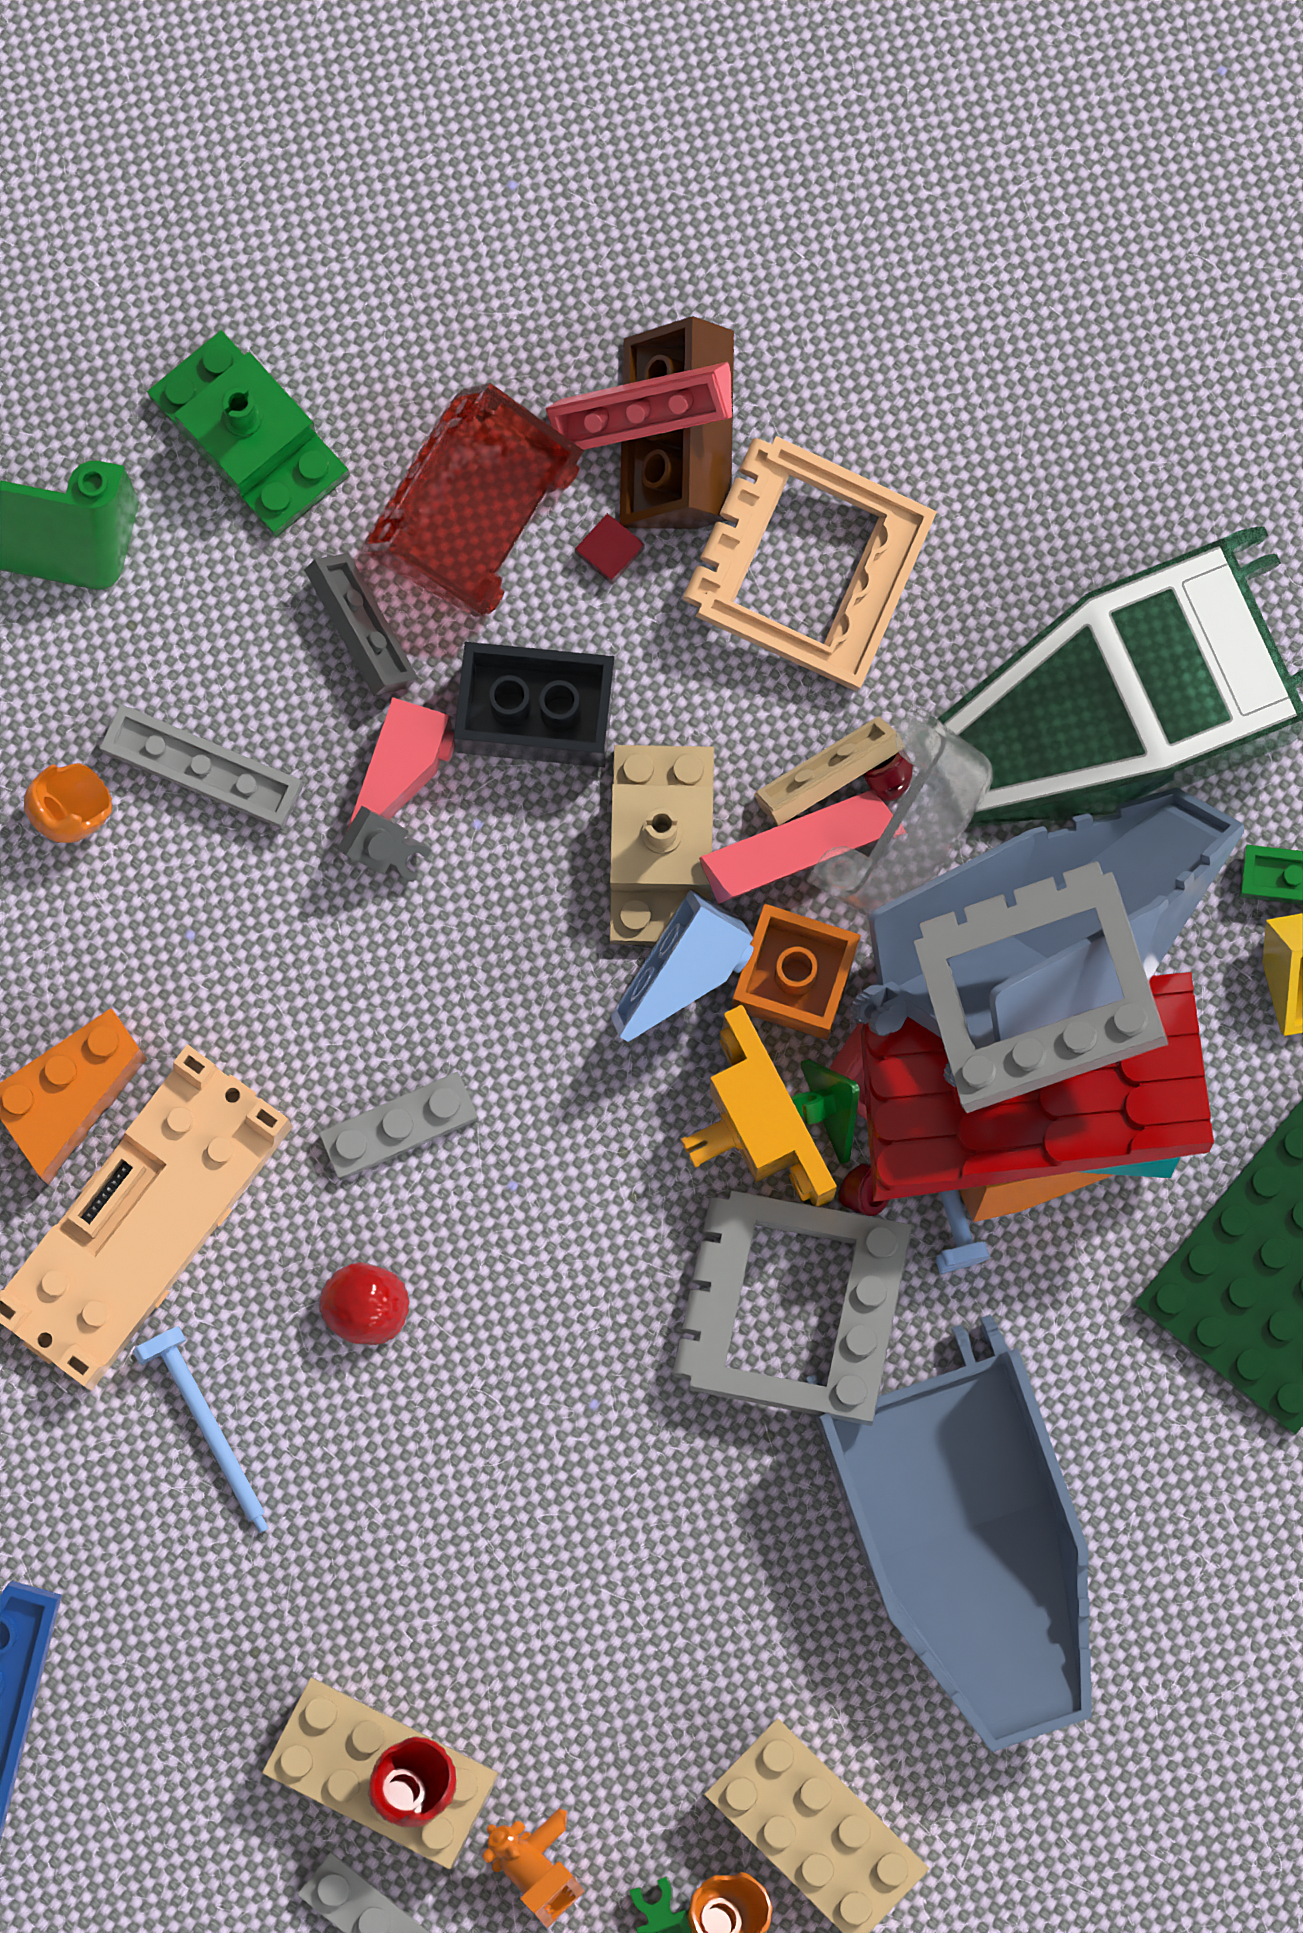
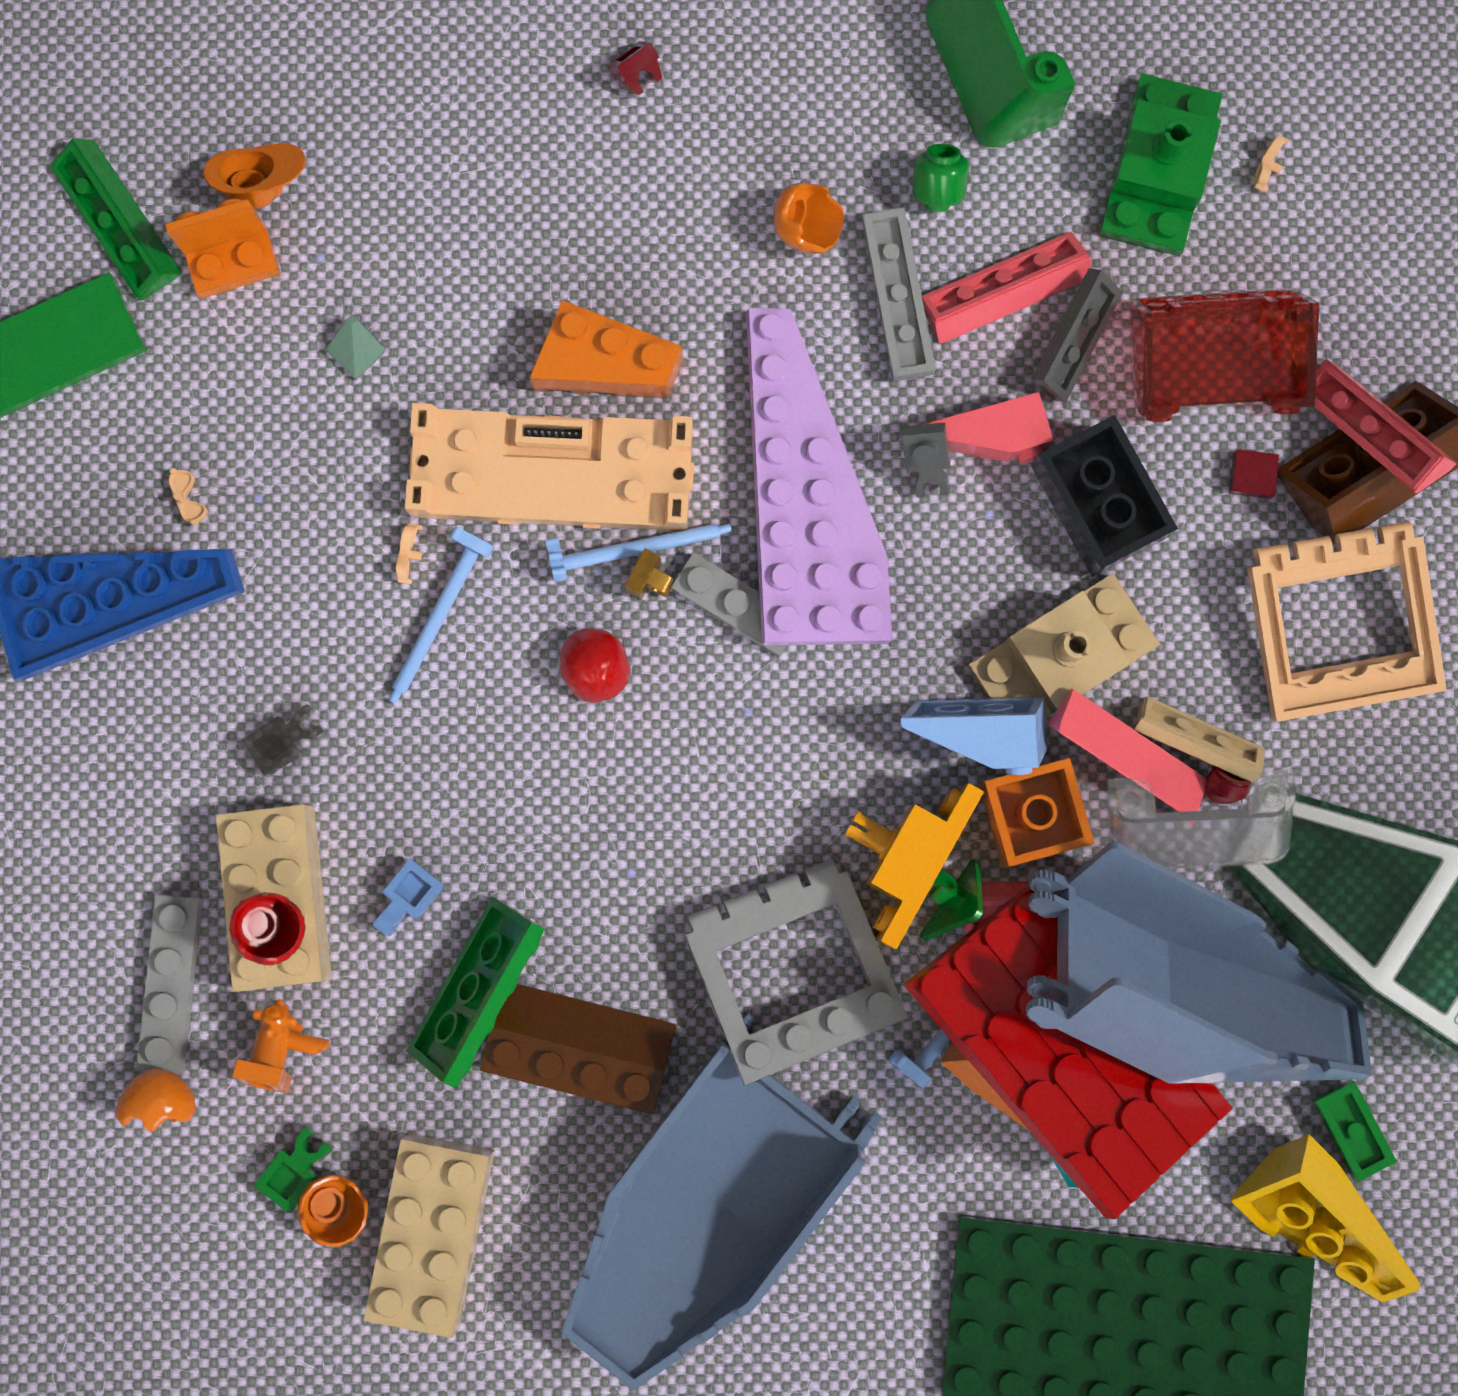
camera: 55 degrees right, 5 degrees up
dark red tile [838,1163,890,1216] -> none
light grey hinge [914,861,1169,1113] -> none
none -> clear smoke plate [241,704,327,777]
none -> medium blue plate [373,858,445,937]
none -> light nougat piece [396,523,423,584]
none -> green plate [406,896,545,1089]
none -> reddish brown slope [480,983,677,1115]
none -> light blue piece [545,523,732,583]
none -> pearl gold tile [624,548,674,600]
none -> lavender wing [746,308,892,645]
none -> green head [912,144,969,212]
none -> coral slope [922,231,1091,344]
none -> light nougat piece [1253,135,1289,193]

